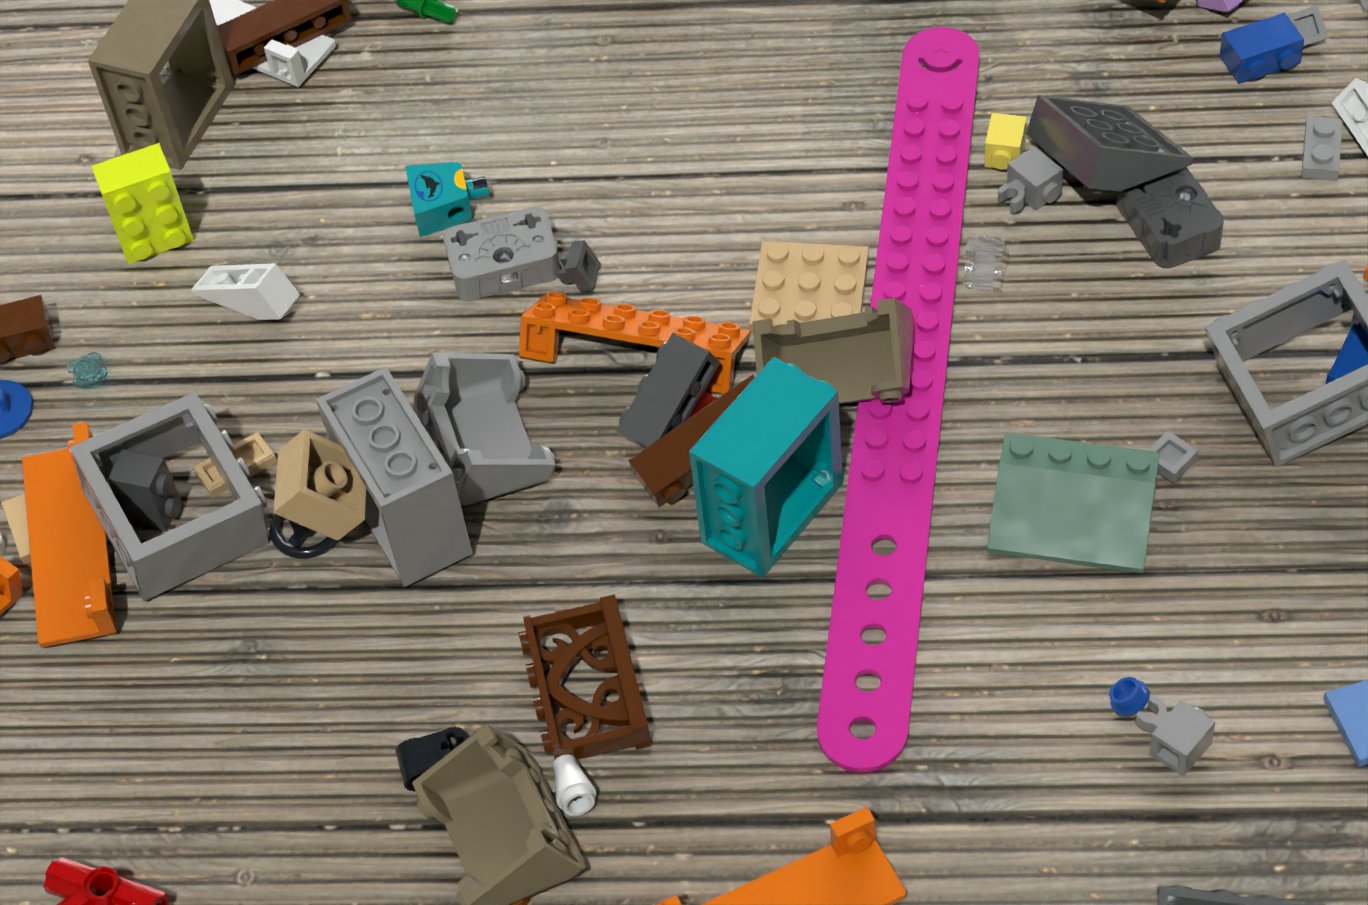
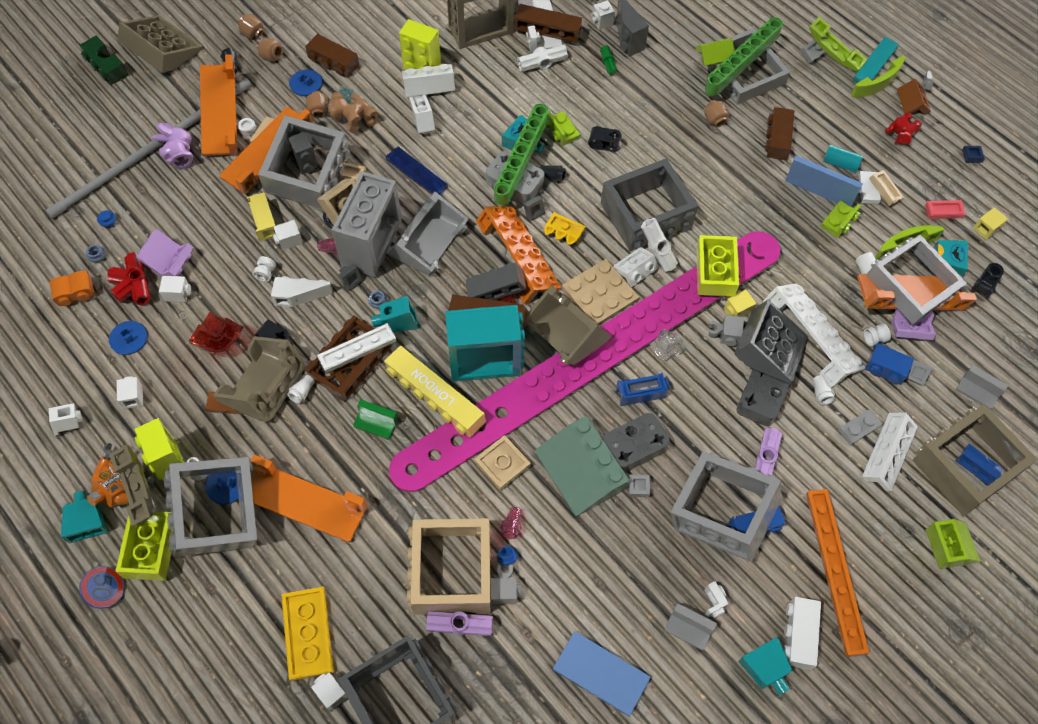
camera: 40 degrees right, 10 degrees up
none -> lavender bracket [137,229,194,276]
none -> white brick [159,276,191,302]
none -> clear red brick [189,312,244,355]
none -> light yellow window [247,192,276,242]
none -> white wheel [252,256,276,282]
none -> white slope [271,276,333,307]
none -> white brick [273,220,303,251]
none -> medium nougat head [306,91,329,118]
none -> clear pink cone [317,237,338,254]
none -> white tile [317,323,396,373]
none -> medium nougat animal [327,92,378,133]
none -> dark grey tile [338,264,363,291]
none -> green panel [353,399,398,440]
none -> sand blue plate [368,290,387,309]
none -> teal torso [371,296,418,332]
none -> light yellow brick [384,346,486,438]
none -> clear blue tile [386,146,448,195]
none -> white brick [402,64,455,97]
none -> tan window [407,518,491,615]
none -> lavender piece [426,611,493,636]
none -> tan plate [474,435,531,490]
none -> bright green beam [494,103,548,206]
none -> clear pink cone [500,507,522,539]
none -> white piece [517,45,568,72]
none -> black cone [540,165,566,183]
none -> yellow plate [544,212,586,245]
none -> lime bracket [546,111,580,146]
none -> black piece [588,126,622,152]
none -> dark grey window [600,158,698,252]
none -> dark grey axle [602,413,670,473]
none -> white bracket [613,247,658,287]
none -> blue window [616,373,669,406]
none -> white piece [641,218,678,272]
none -> neon yellow brick [696,235,739,296]
none -> lavender piece [755,428,782,475]
none -> white bracket [763,284,865,388]
none -> white cone [813,375,835,405]
none -> white wheel [864,323,891,347]

